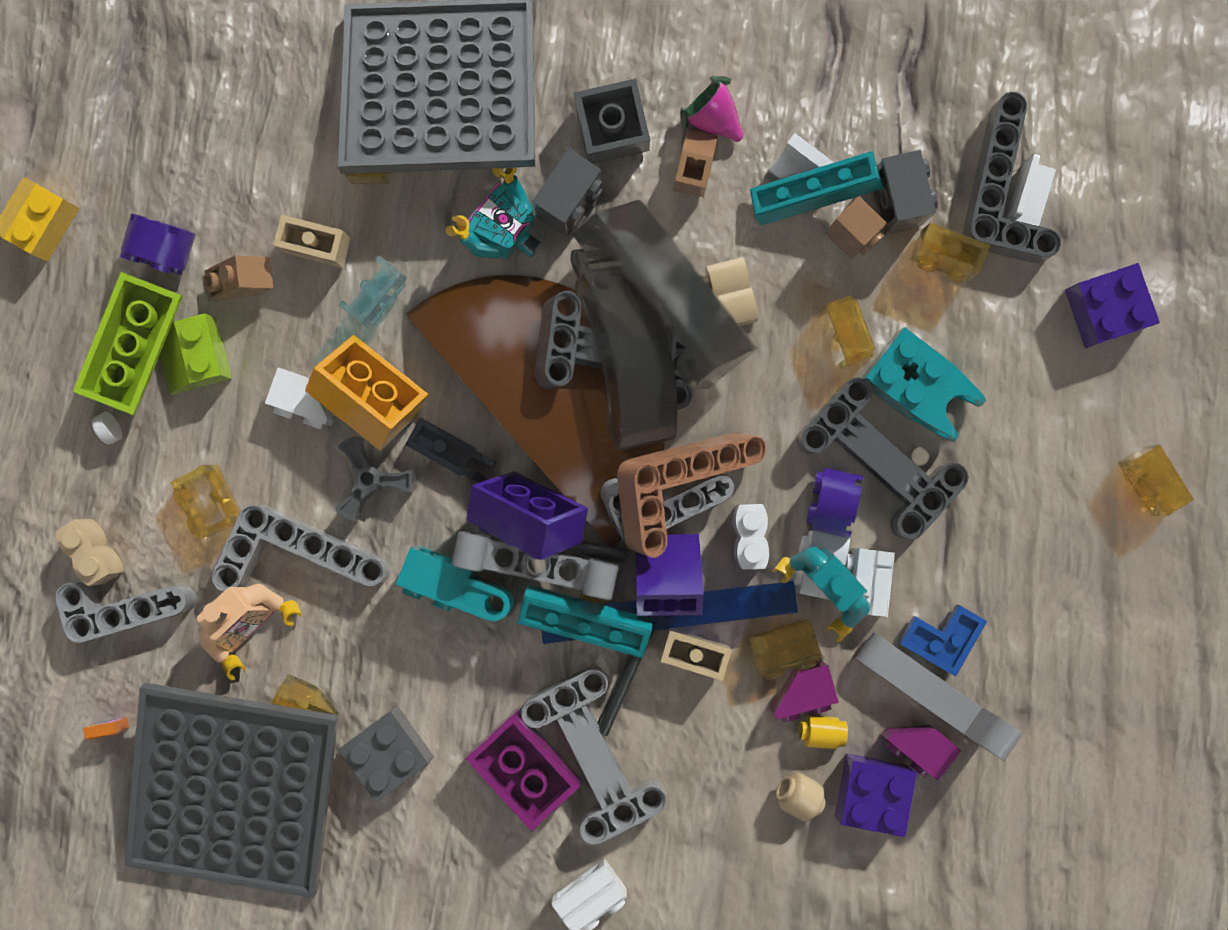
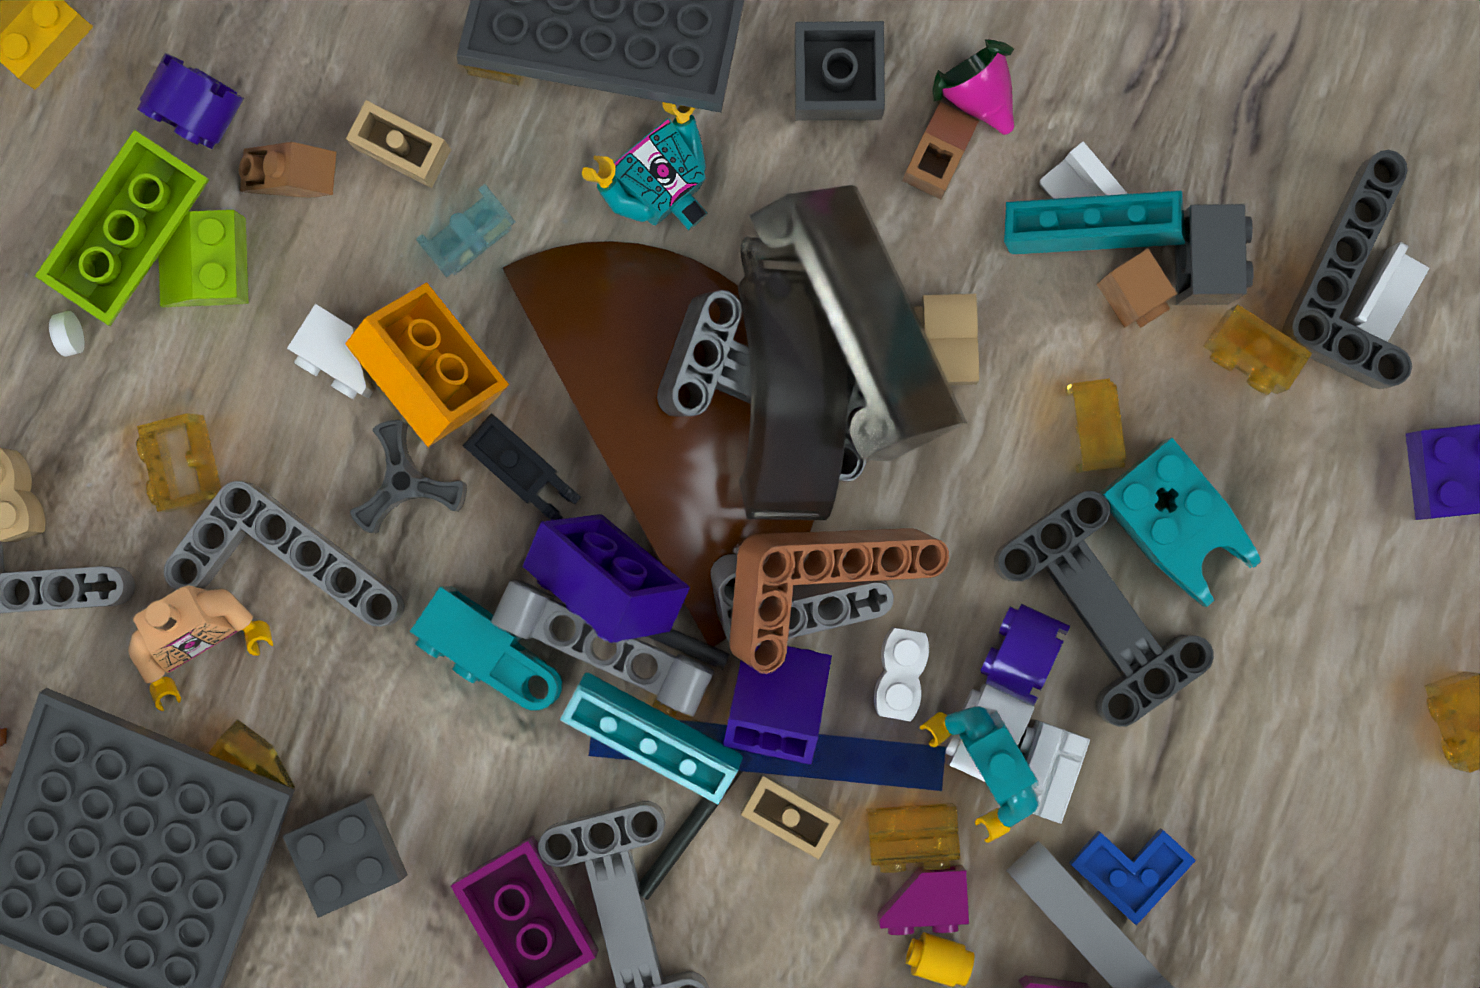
camera: 20 degrees right, 0 degrees up
dark grey brick [532,148,603,237] -> none

